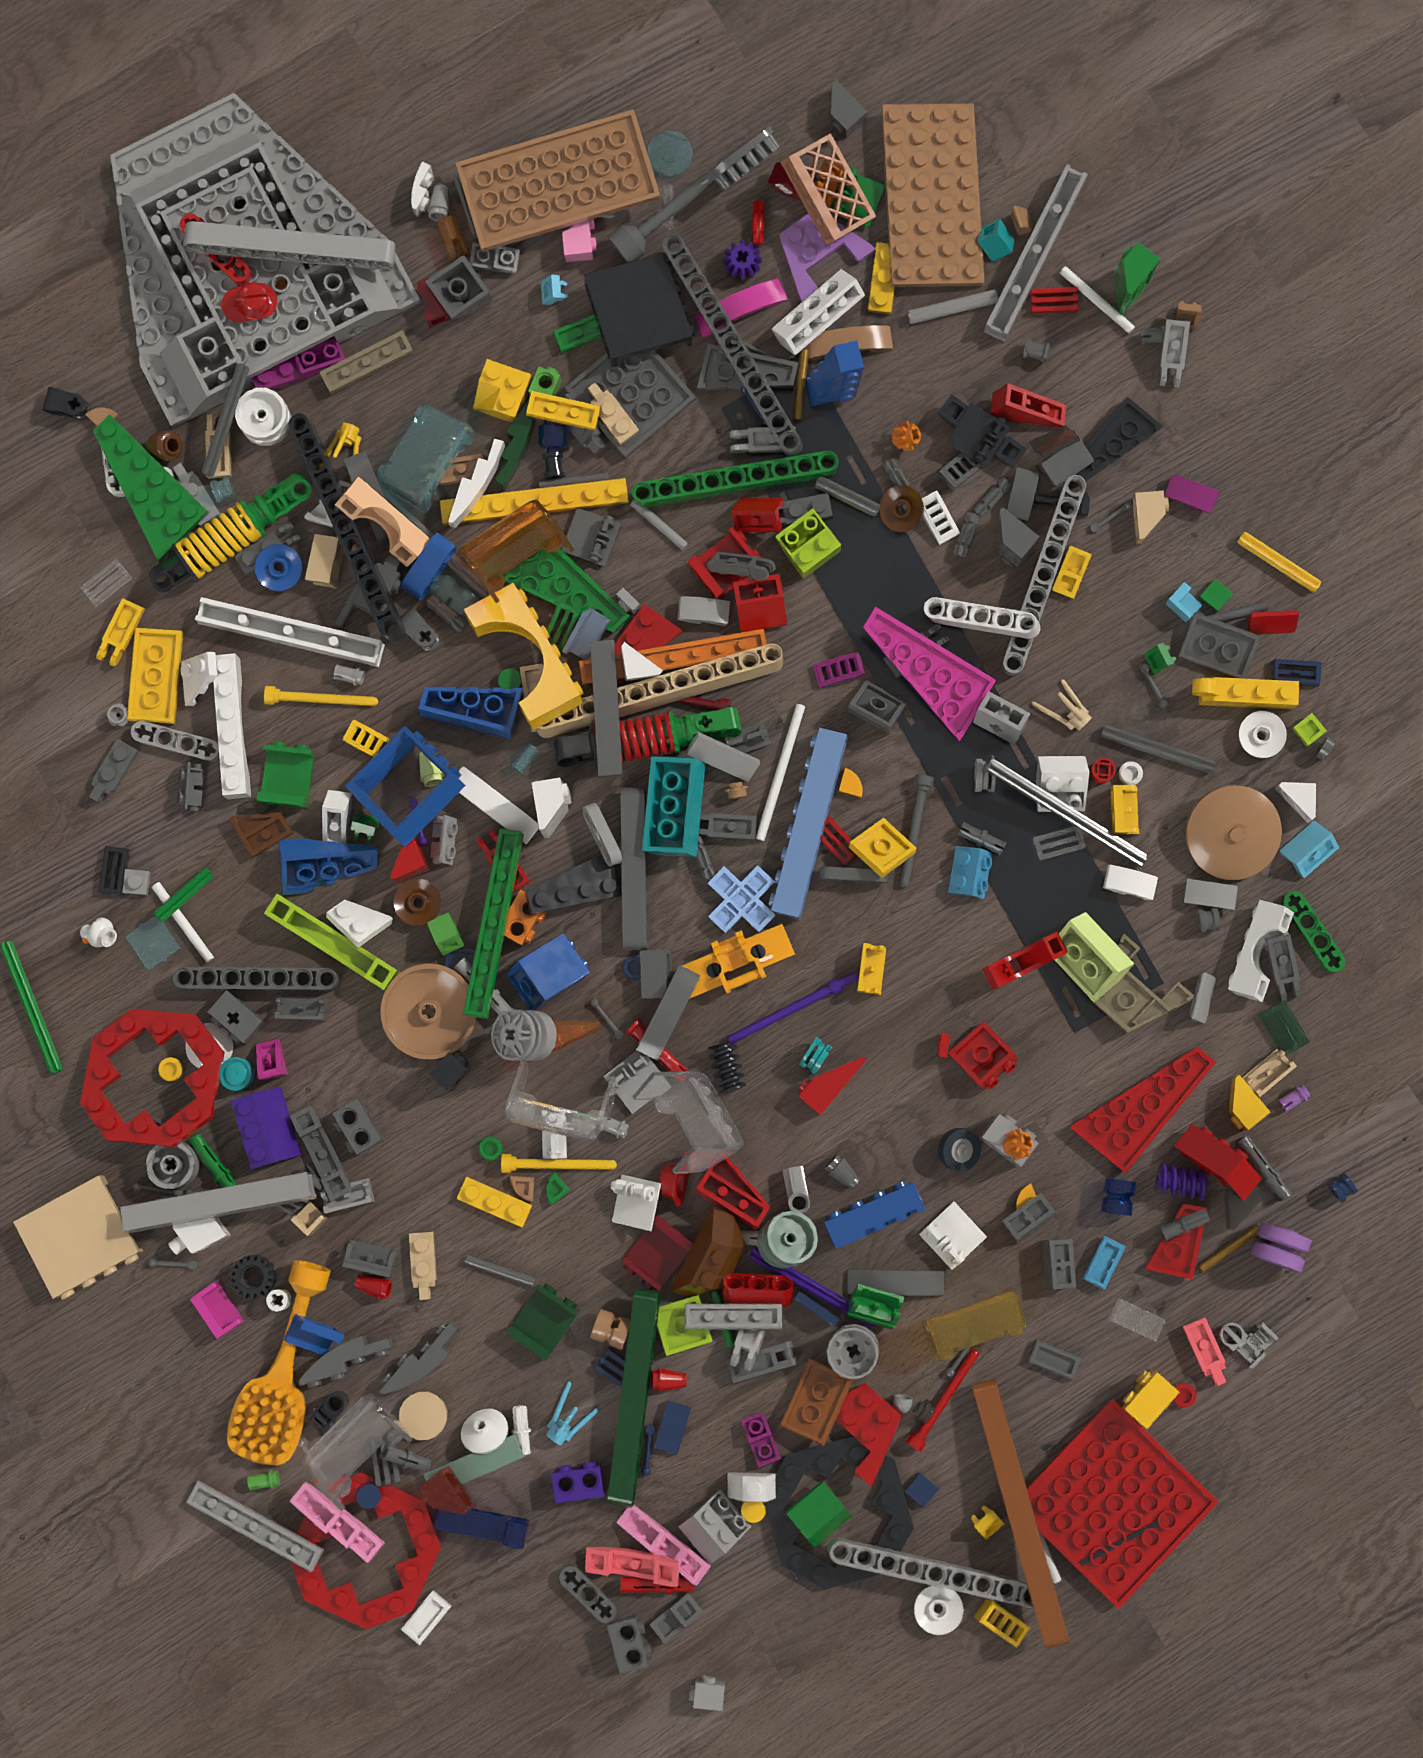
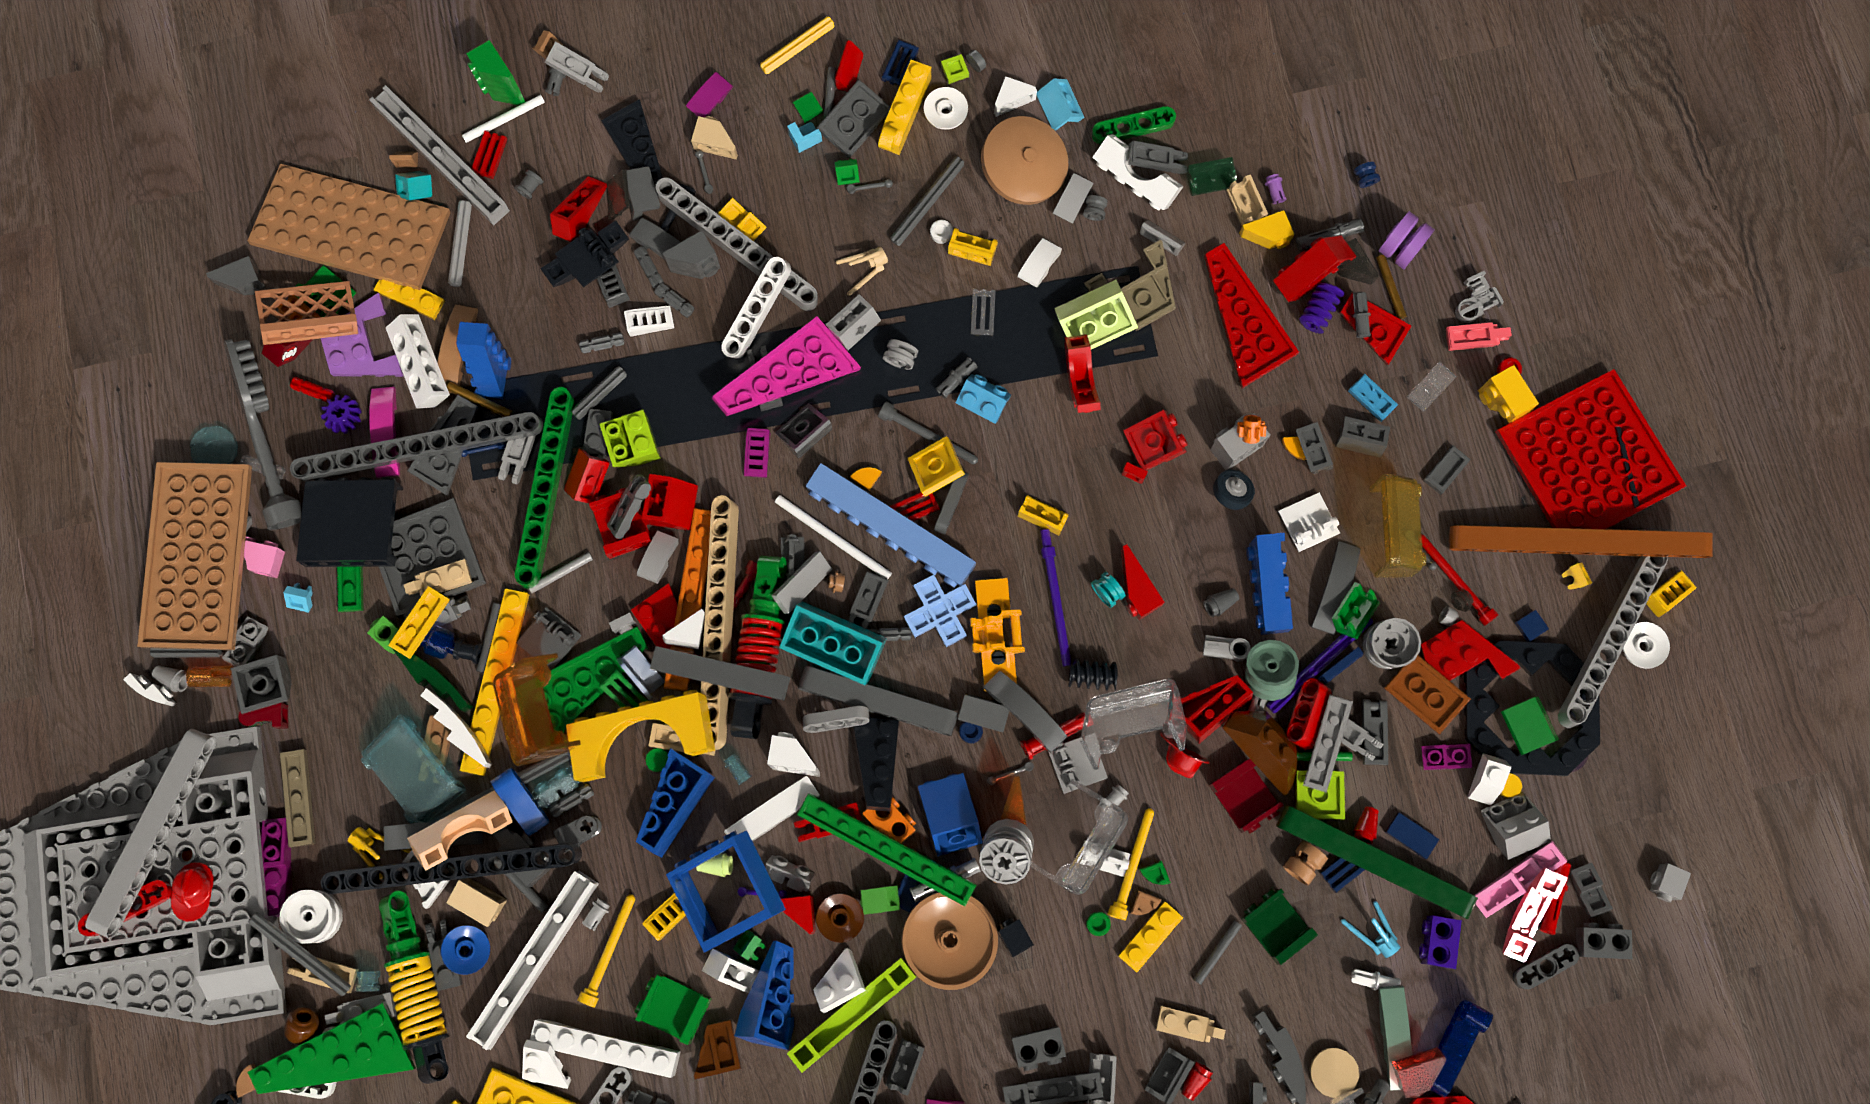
camera: 80 degrees left, 5 degrees down
white dish [461,1409,508,1454] -> none
yellow slope [473,359,533,423] -> none
white hinge [611,1175,661,1231] -> none
dark blue hinge [642,1425,655,1476] -> none
reddish brown dish [879,485,924,532] -> none
orange gear [892,421,921,451] -> none
axle [982,755,1147,867] -> none
white slope [1036,756,1089,812] -> none
red wheel [1089,758,1116,784] -> none
clear blue wheel [1101,1178,1136,1216] -> none

